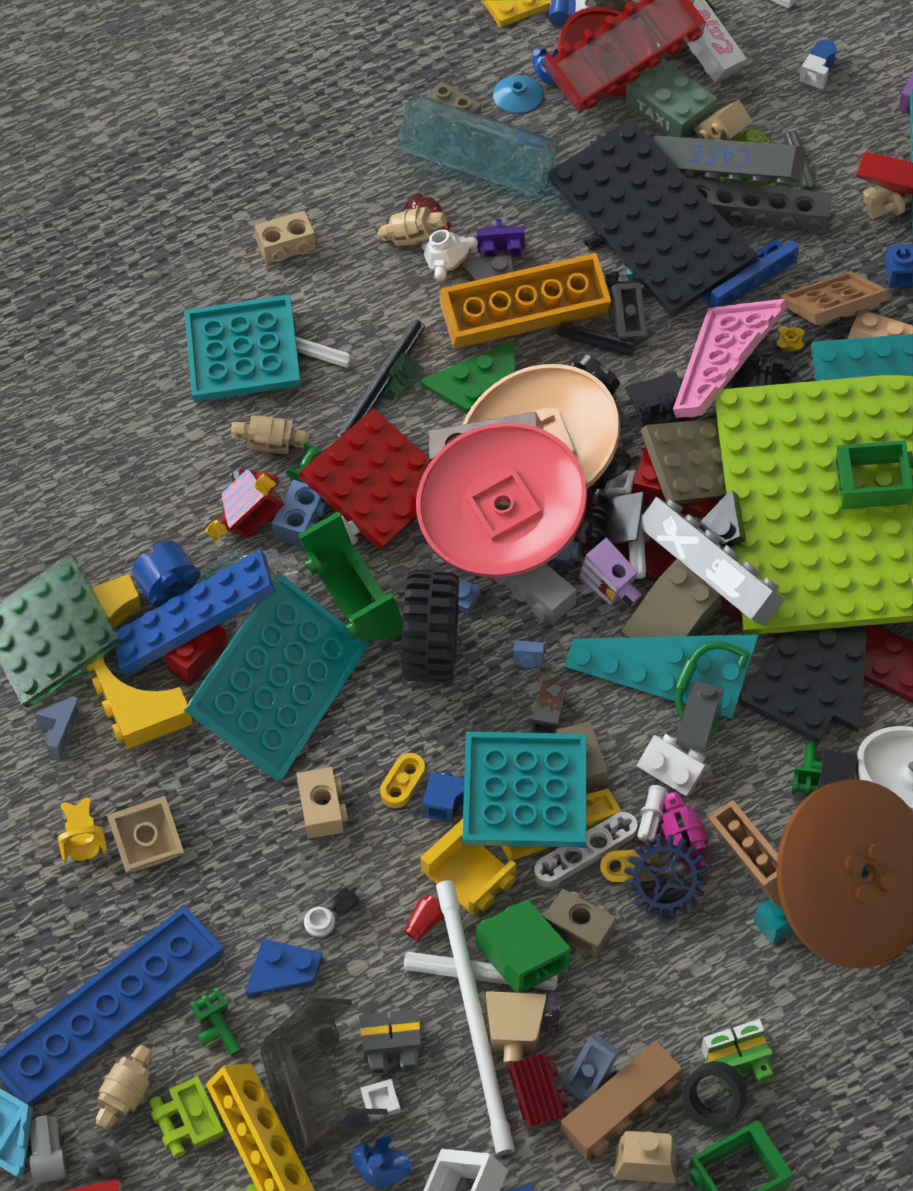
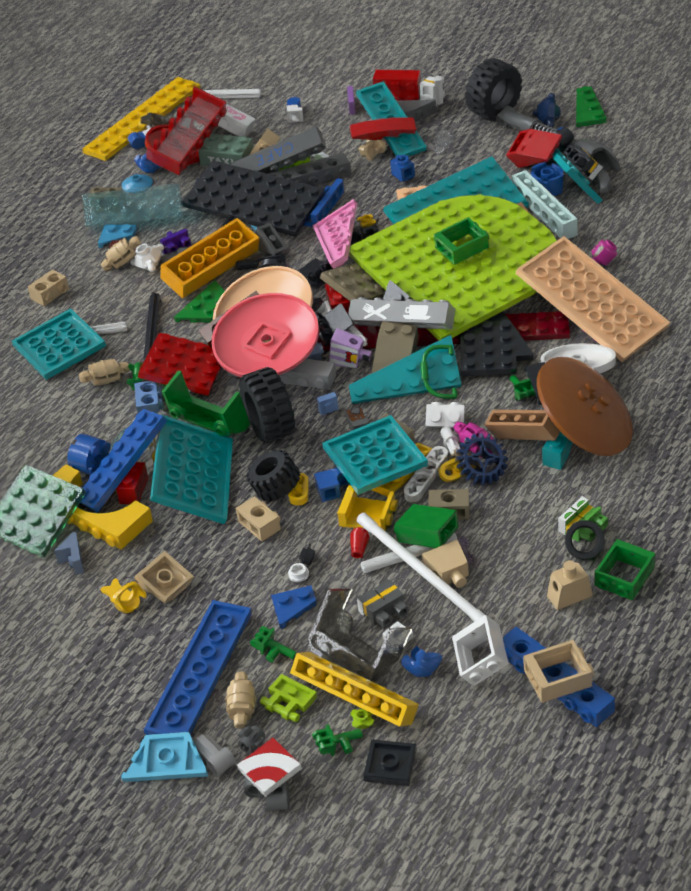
camera: 25 degrees left, 15 degrees down
red torso [205,469,285,542] -> none
clear green plate [384,352,424,400] -> none
dark red brick [507,1052,568,1127] -> none
medium nougat brick [560,1041,682,1160] -> none
sand blue slope [562,1033,620,1102] -> none
dark grey slope [676,681,724,752] -> none
medium nougat plate [779,271,889,326] -> none
none -> dark azure wing [97,224,137,248]
none -> black tyre [246,450,300,501]

